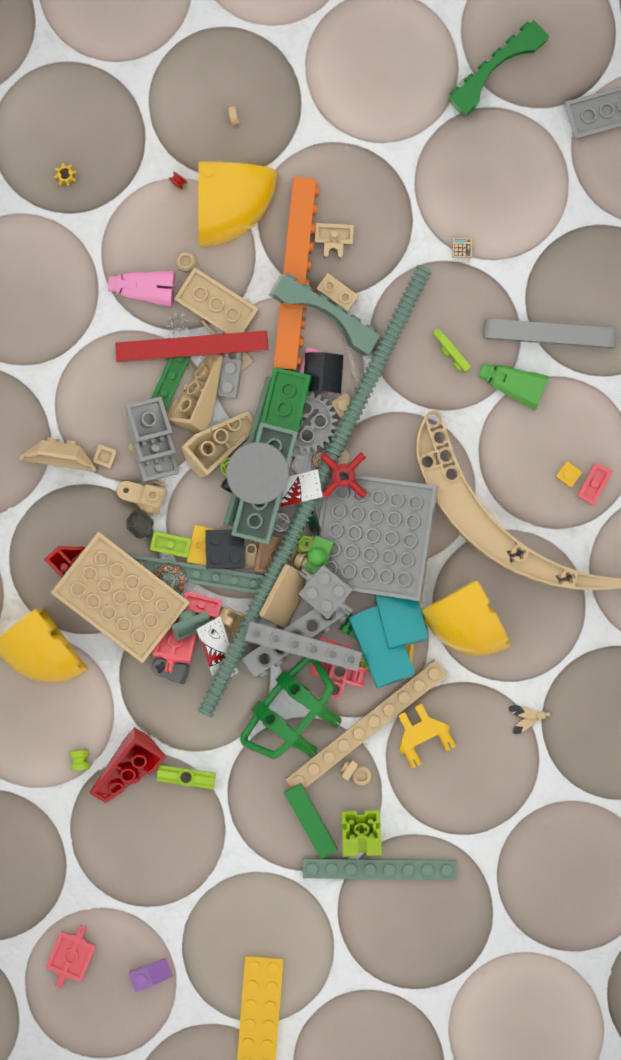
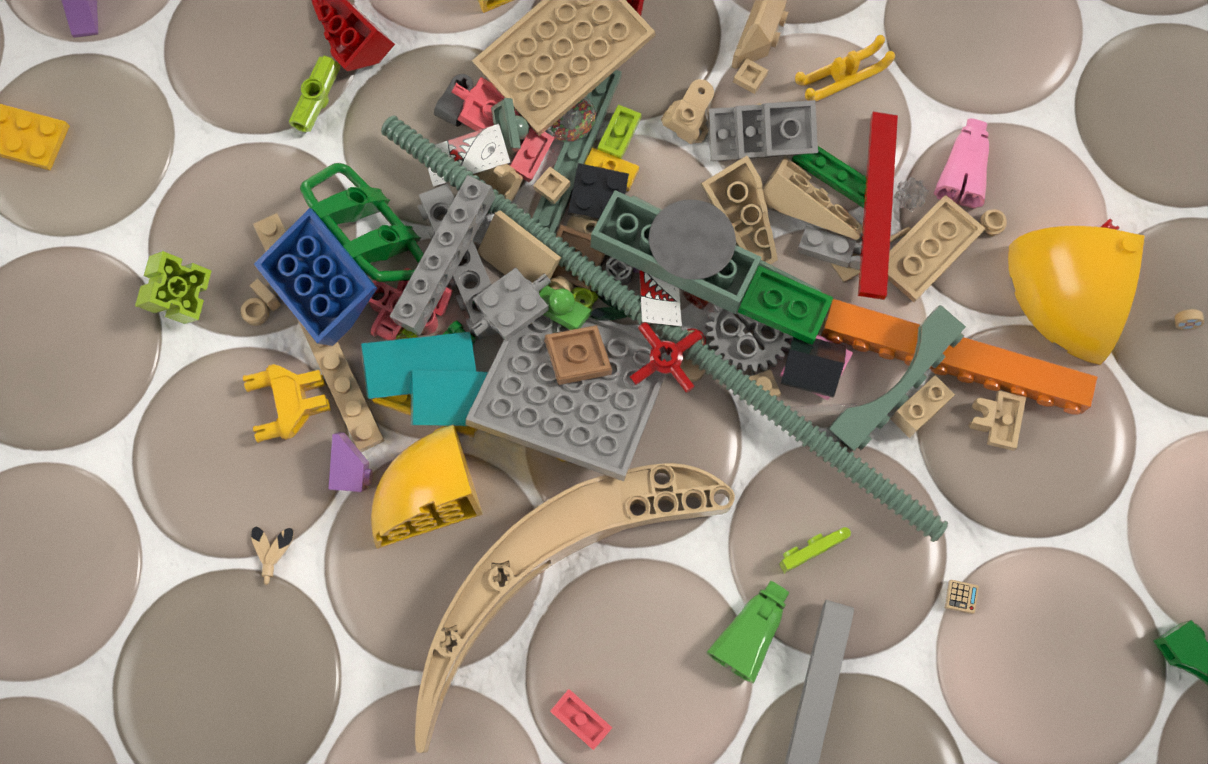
camera: 105 degrees right, 15 degrees down
yellow gear [54,163,78,187] -> none
clear smoke head [126,511,154,539] -> none
green tile [284,783,338,859] -> none
sand green plate [303,858,457,880] -> none
yellow plate [555,461,583,488] -> none
none -> blue slope [254,208,377,346]
none -> medium lavender slope [329,432,373,492]
none -> tan plate [533,166,570,204]
none -> medium nougat tile [544,325,612,385]
none -> yellow piece [795,35,895,102]

